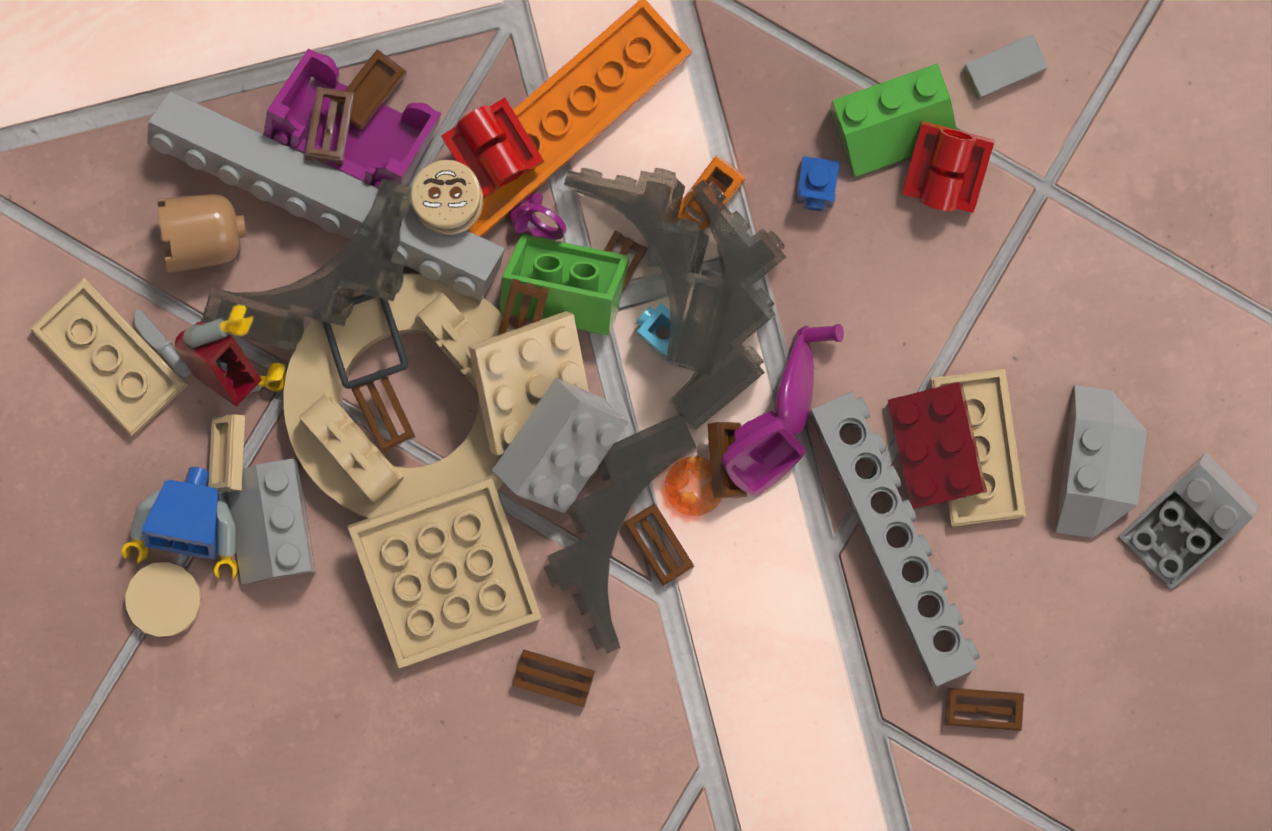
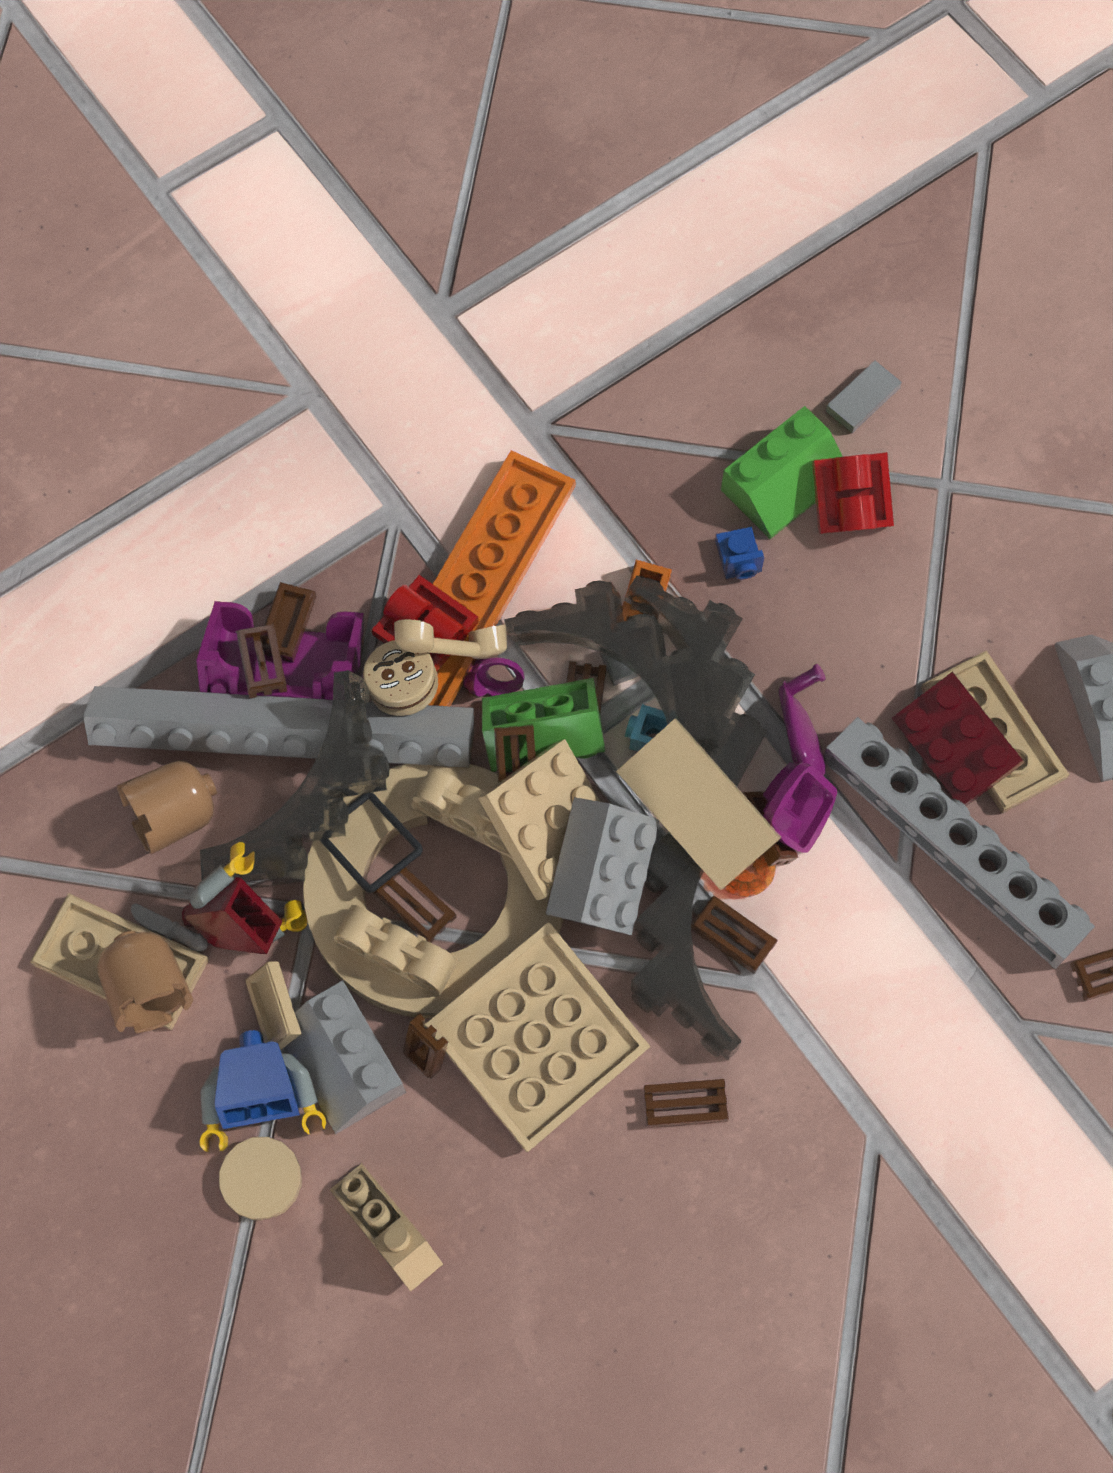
camera: 20 degrees left, 15 degrees down
none -> medium nougat cylinder [97,931,194,1034]
none -> tan slope [330,1163,443,1291]
none -> tan piece [394,620,507,659]
none -> reddish brown tile [403,1014,448,1079]
none -> tan tile [616,719,781,890]

